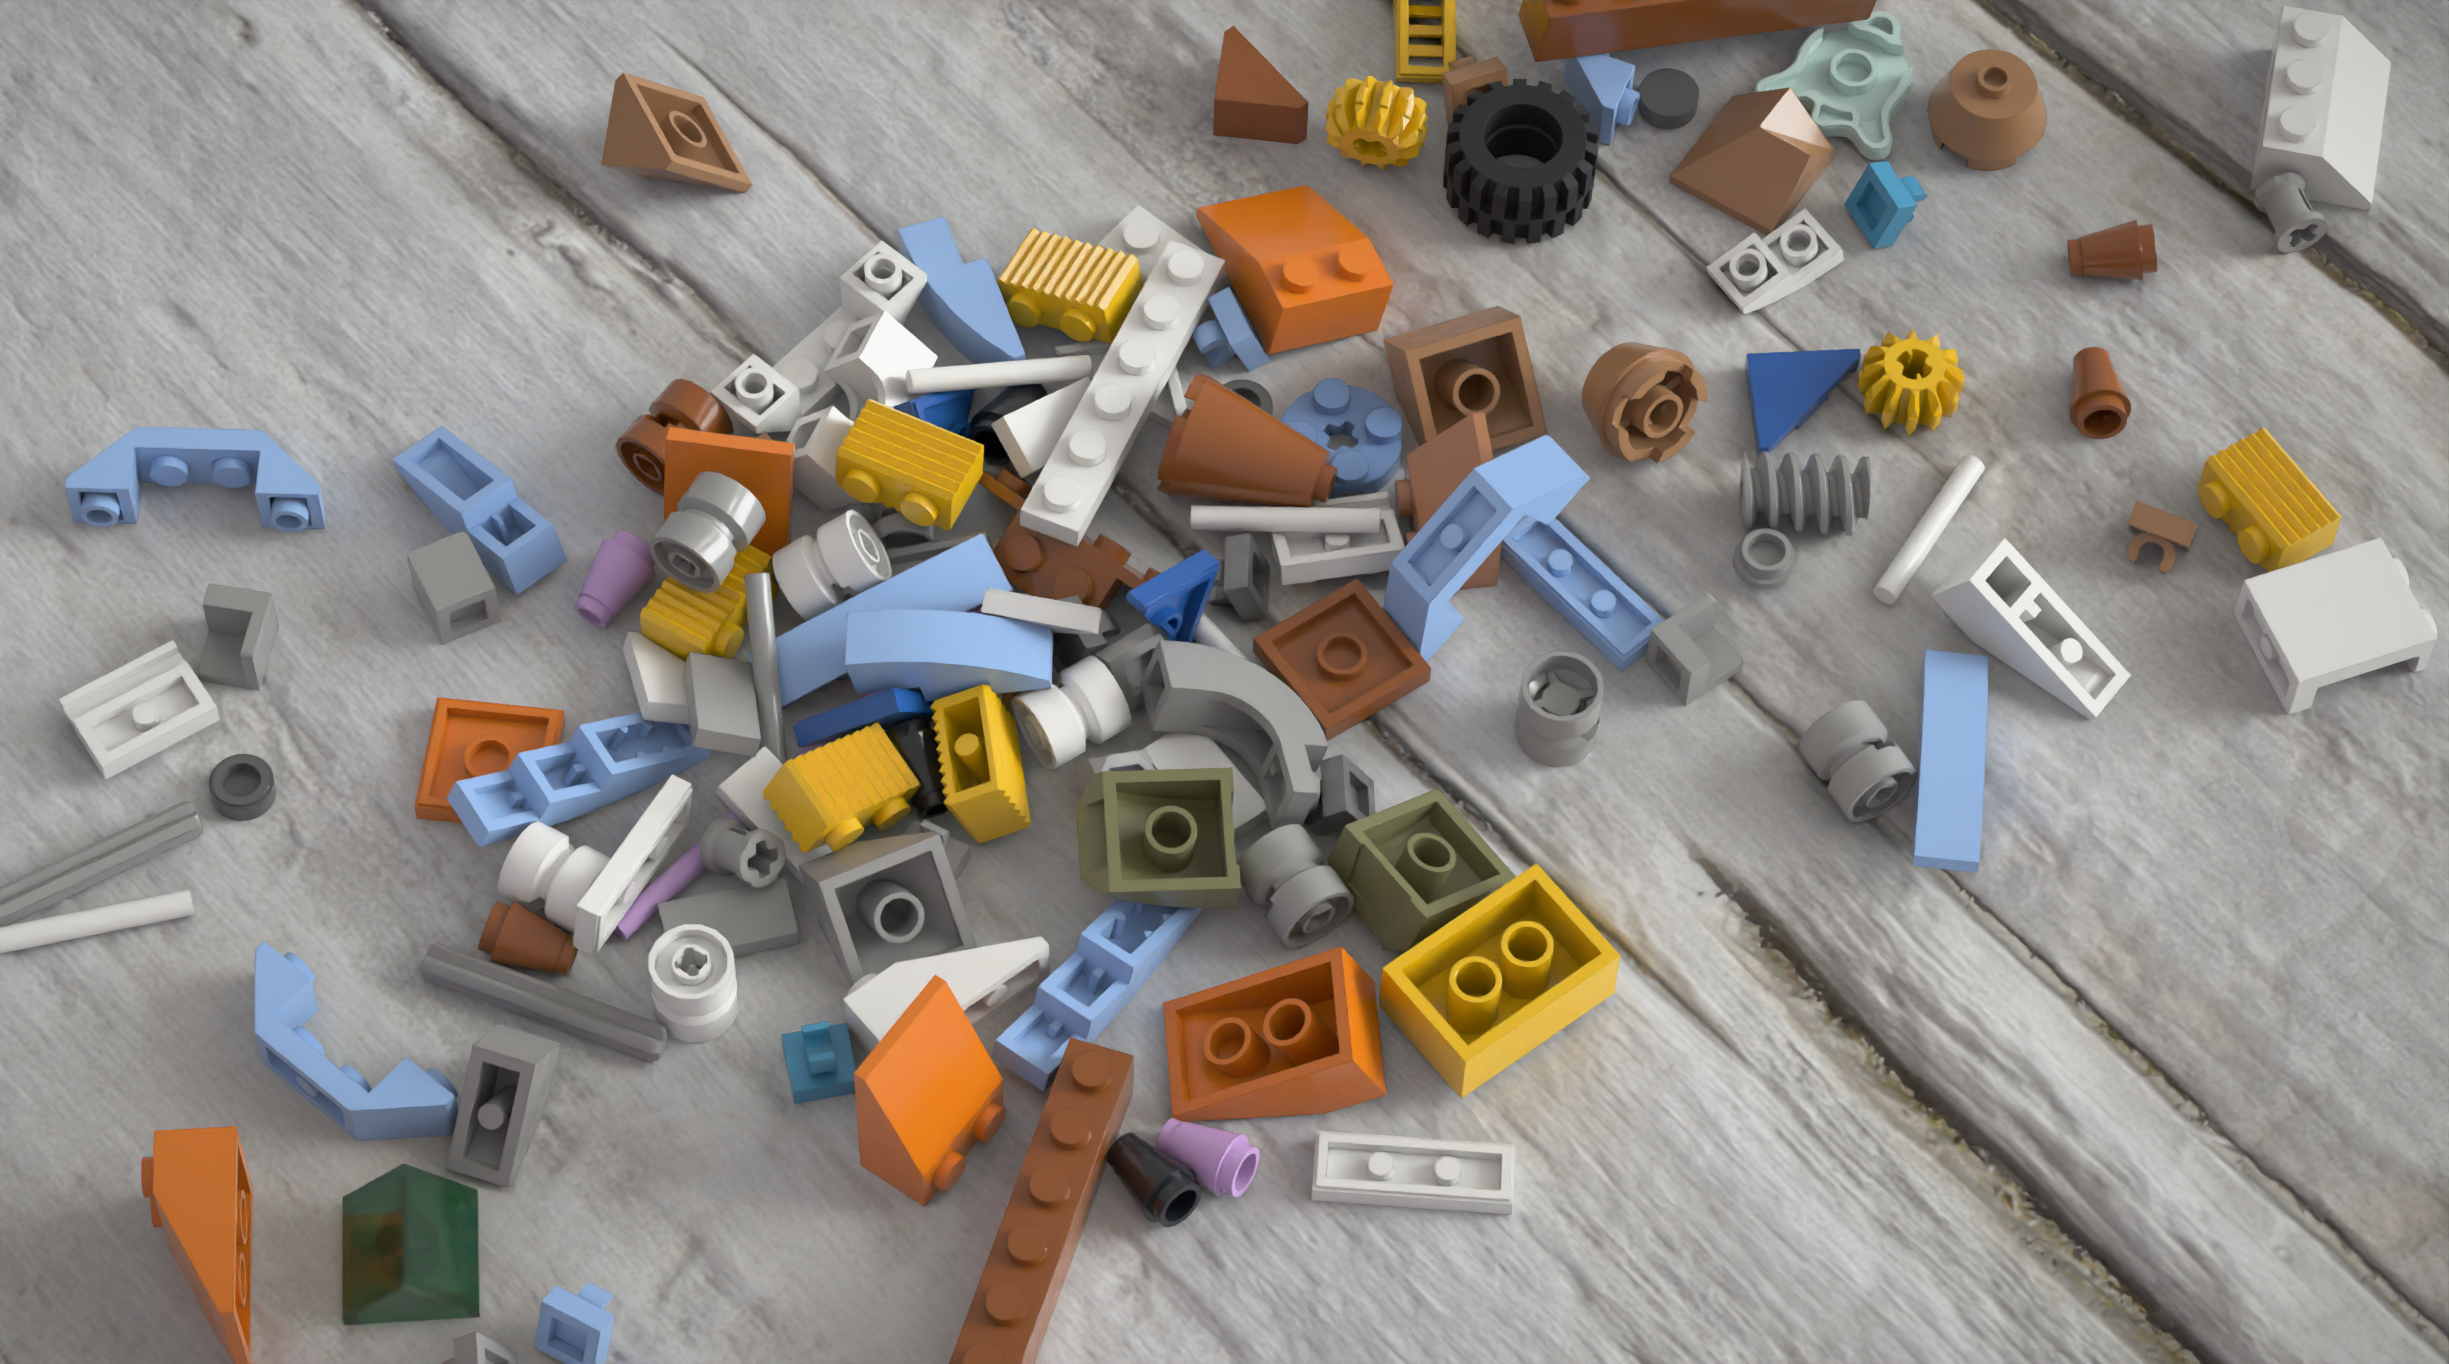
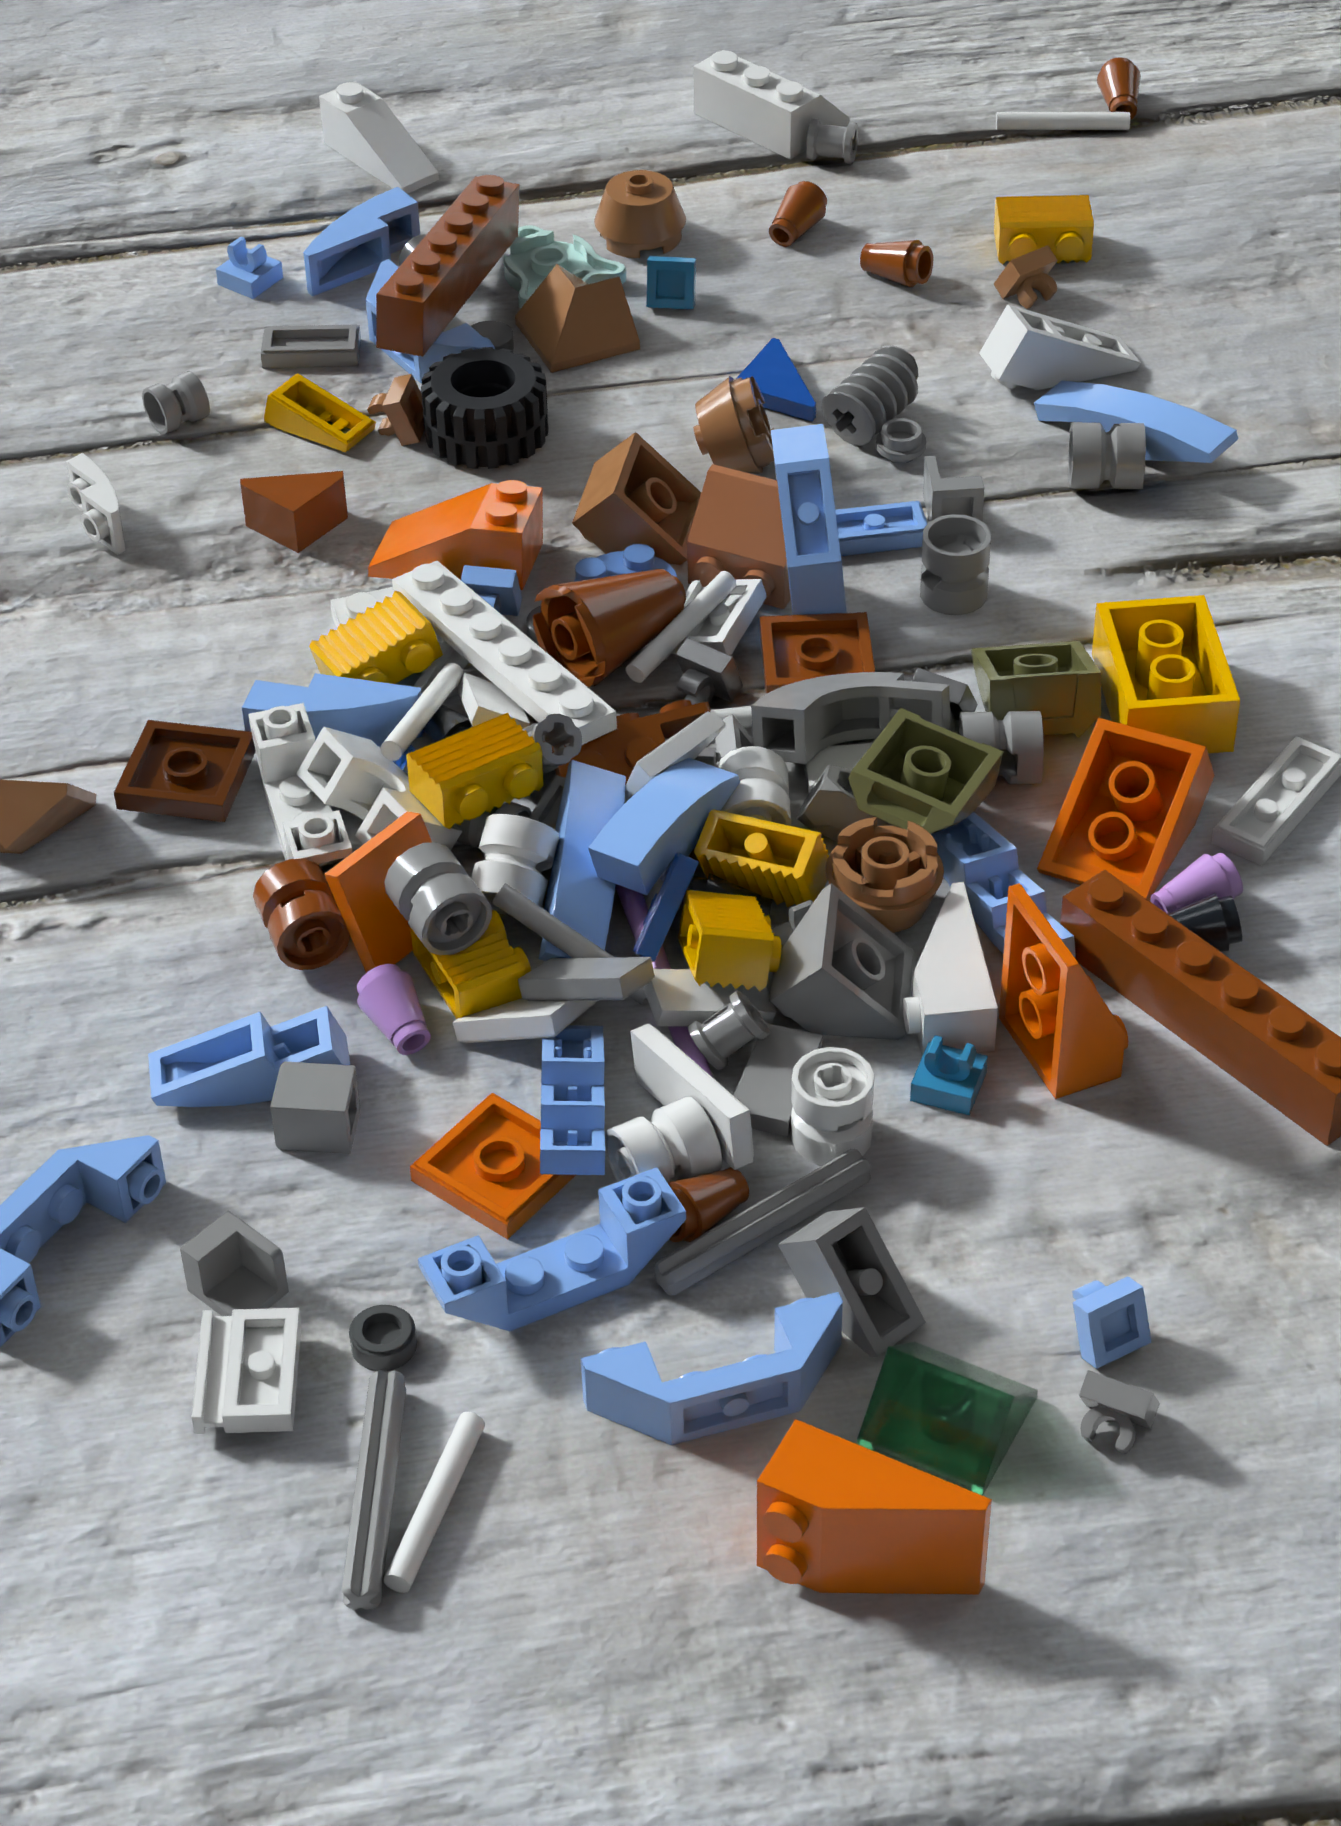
camera: 55 degrees left, 15 degrees down
blue tile [1126,549,1220,643] -> none
yellow gear [1325,75,1428,170] -> none
white slope [1706,208,1844,314] -> none
yellow gear [1857,327,1964,436] -> none
white bar [1873,455,1985,605] -> none
white panel [2234,537,2437,715] -> none
none -> reddish brown plate [114,720,256,822]
none -> light blue slope [418,1167,686,1331]
none -> light grey bush [523,714,582,774]
none -> medium nougat cone [826,817,944,933]

